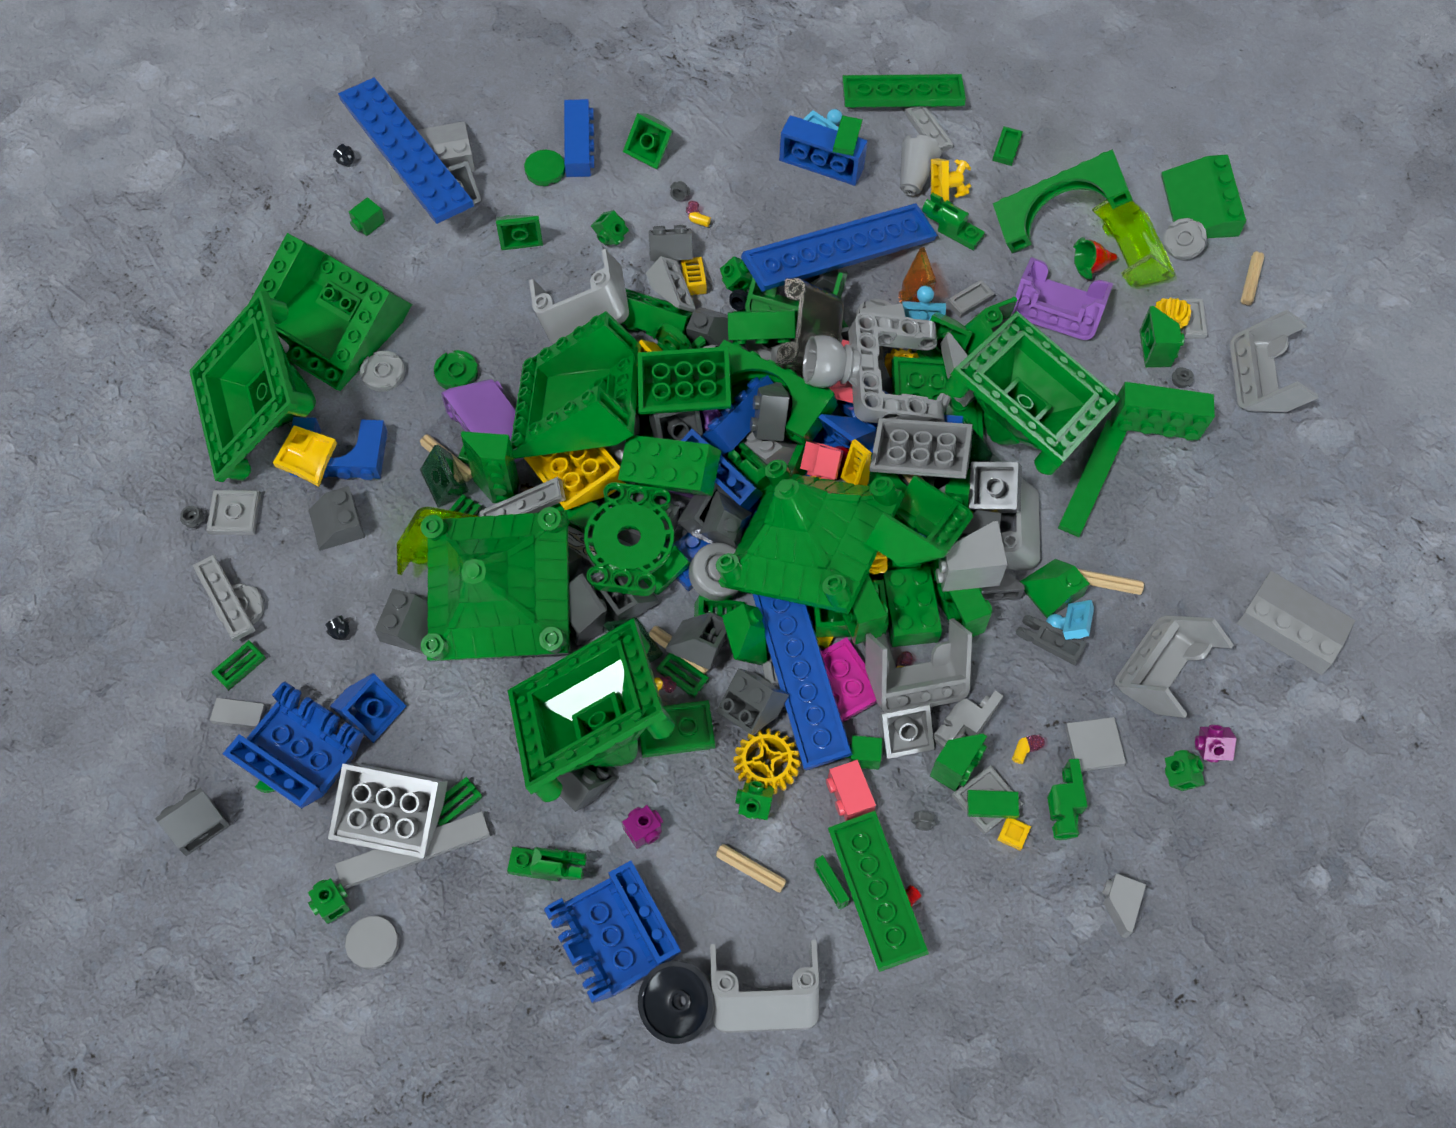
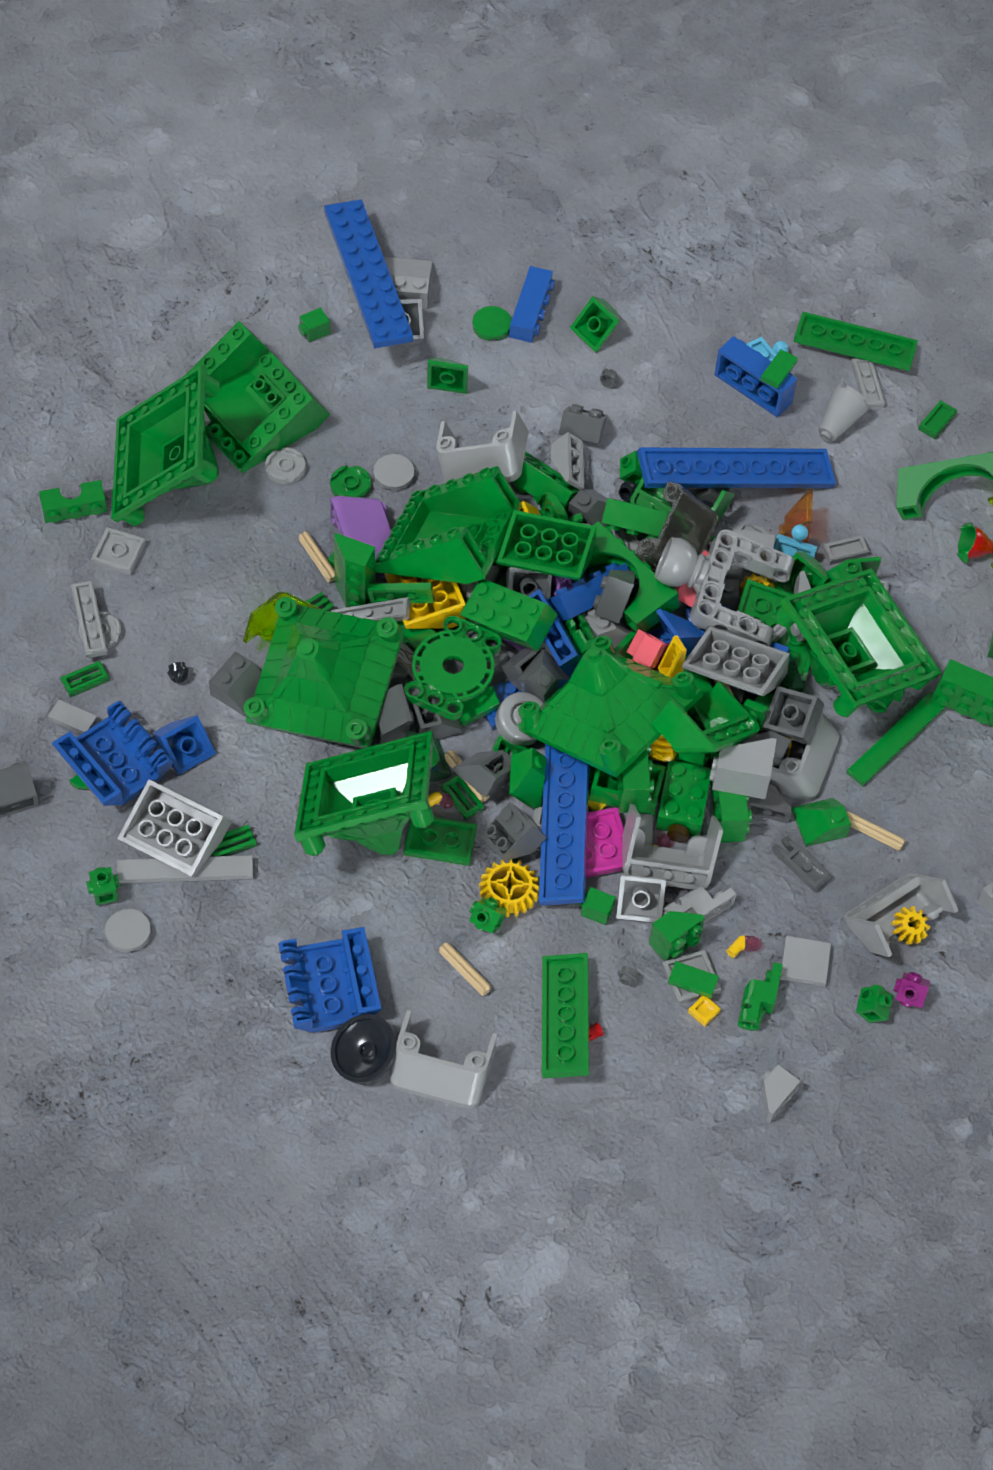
camera: 15 degrees right, 5 degrees down
dark grey plate [180,506,204,528] -> none
yellow plate [273,425,337,487] -> none
blue arch [289,417,388,480] -> none
dark grey slope [309,486,365,551] -> none
black plate [333,144,355,166] -> none
clear green slope [420,445,469,508] -> none
green plate [507,847,586,882] -> none
dark grey slope [557,765,618,812] -> none
green brick [591,210,629,246] -> none
magenta brick [622,805,663,849] -> none
yellow slope [681,257,707,295] -> none
yellow arm [686,201,711,227] -> none
green tile [814,855,850,910] -> none
coral brick [826,760,876,821] -> none
green plate [922,192,985,251] -> none
yellow piece [931,158,971,202] -> none
medium lavender windscreen [1012,257,1113,340] -> none
medium azure plate [1046,600,1094,640] -> none
none -> green arch [39,480,107,523]
none -> green plate [367,582,435,603]
none -> light grey tile [373,454,414,491]
none -> dark brown tile [667,824,690,843]
none -> yellow gear [890,906,931,945]

